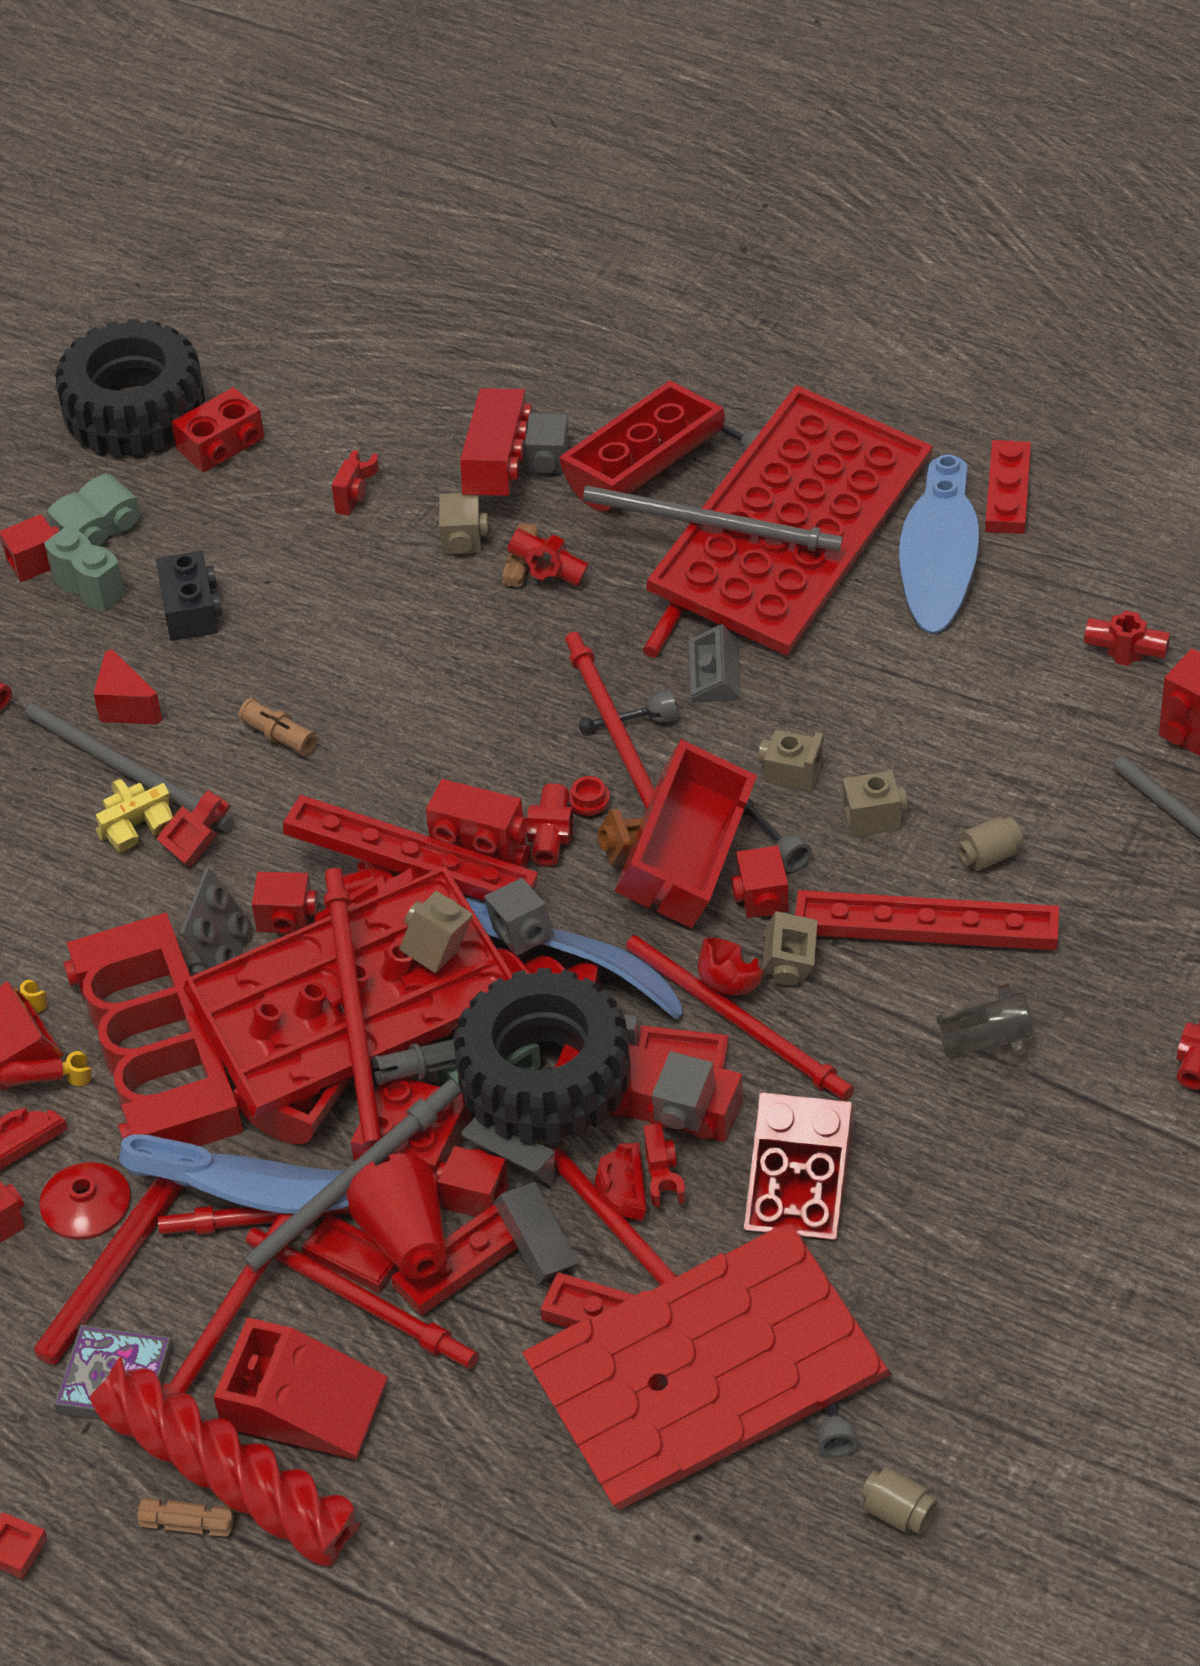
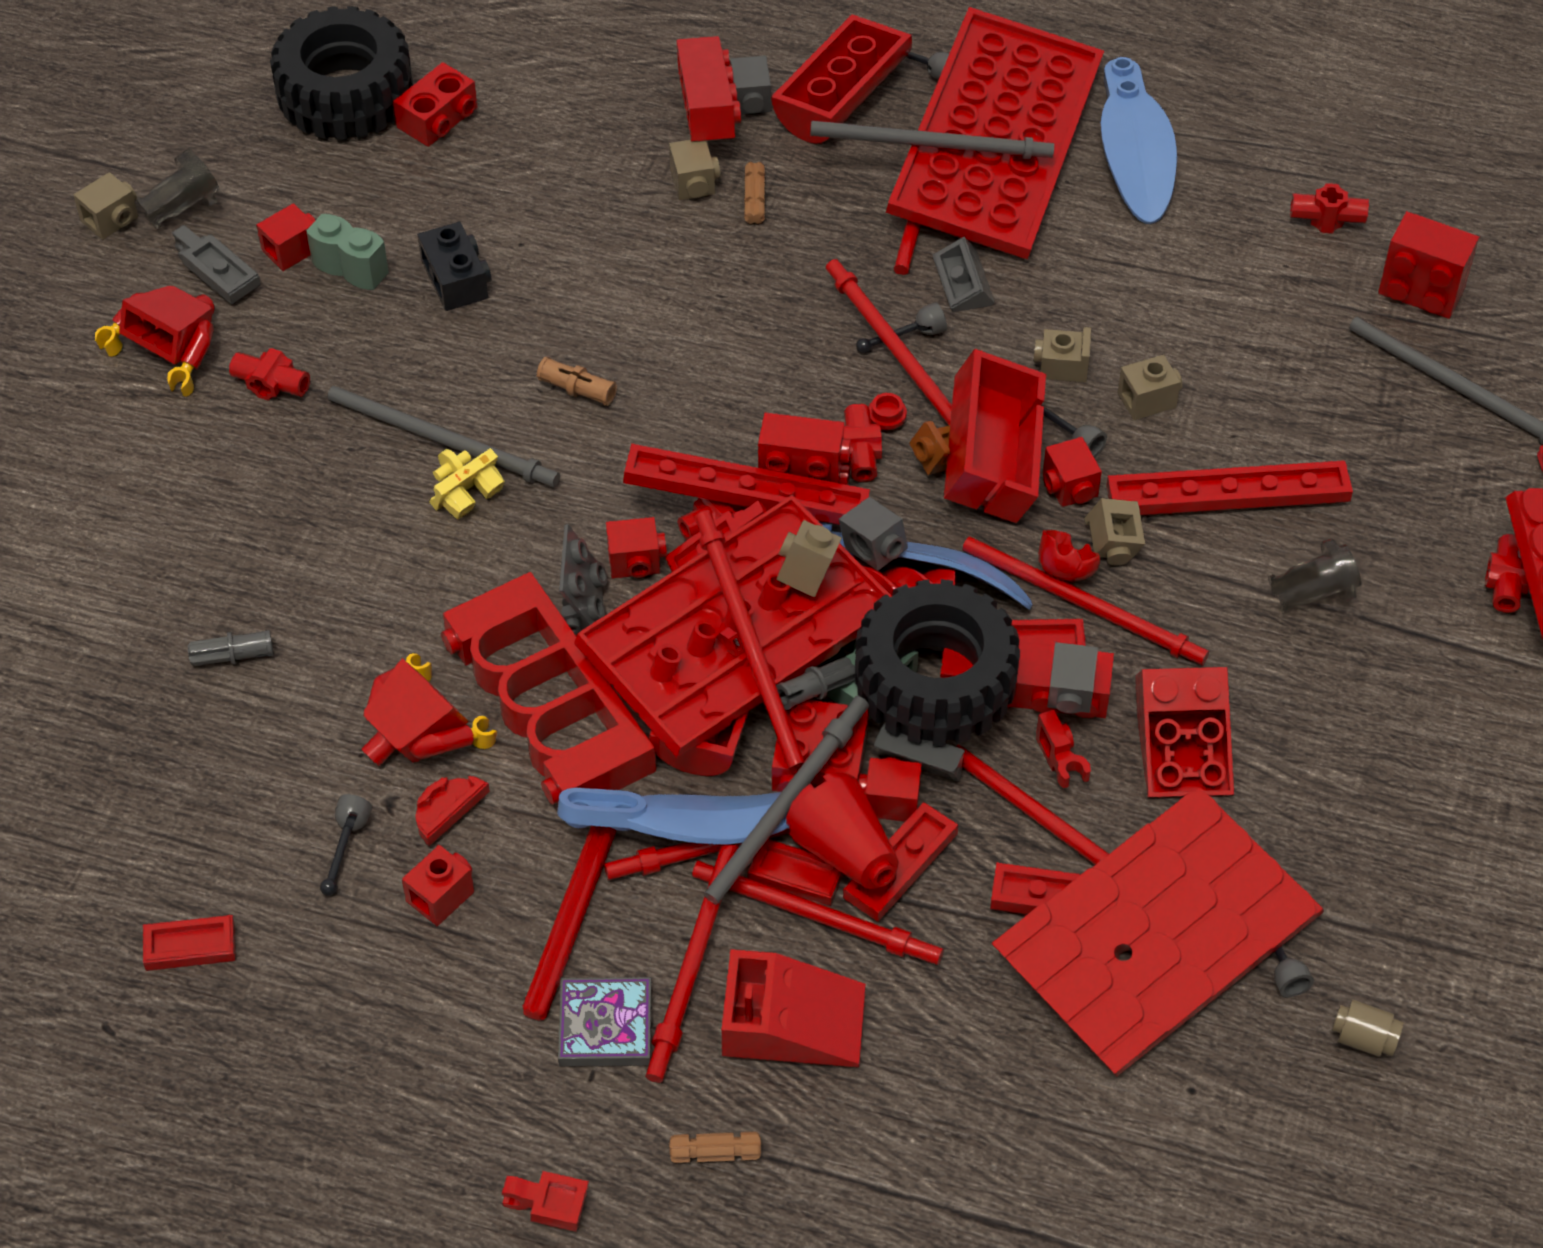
camera: 15 degrees left, 5 degrees up
red dish [39,1162,131,1240] -> none
sand green brick [46,473,141,546] -> none
red piece [89,1356,361,1567] -> none
red slope [93,649,163,725] -> none
red plate [156,790,231,867] -> none
red plate [331,450,379,516] -> none
dark grey slope [494,1182,579,1284] -> none
red axle [506,528,589,587] -> none
red plate [594,1143,646,1221] -> none
dark tan brick [956,816,1024,871] -> none
red plate [985,440,1031,534] -> none

